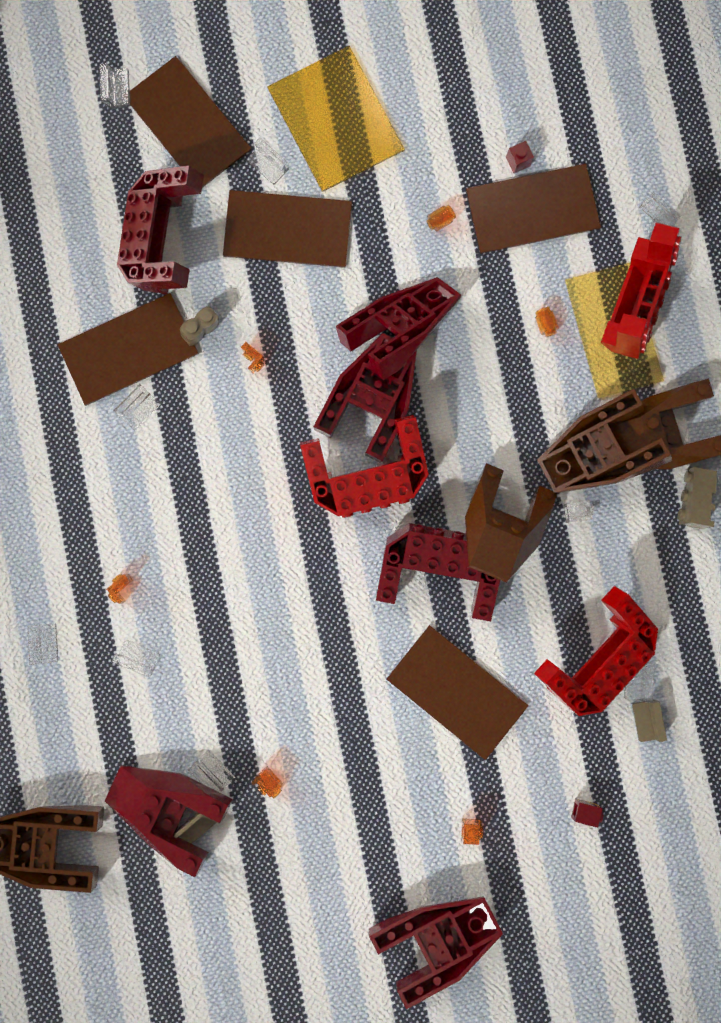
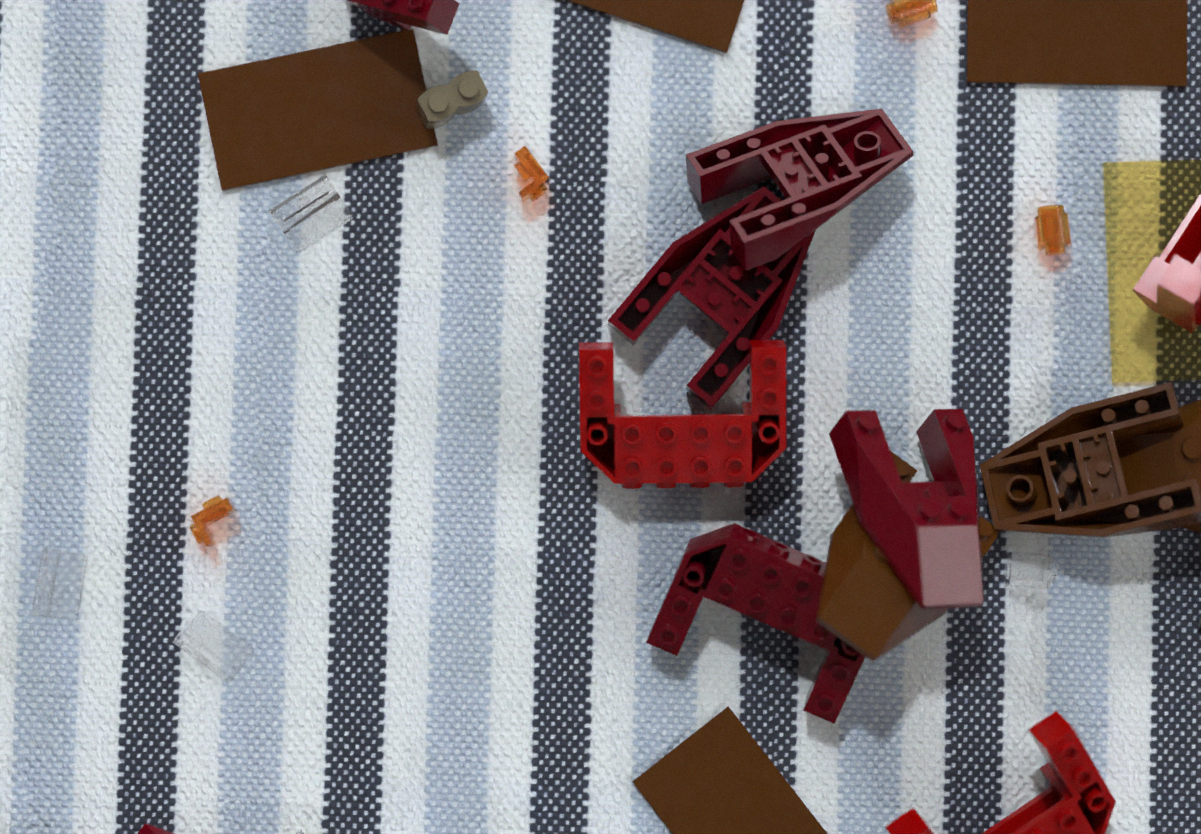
camera: 10 degrees right, 0 degrees up
none -> dark red wedge [829,409,983,609]

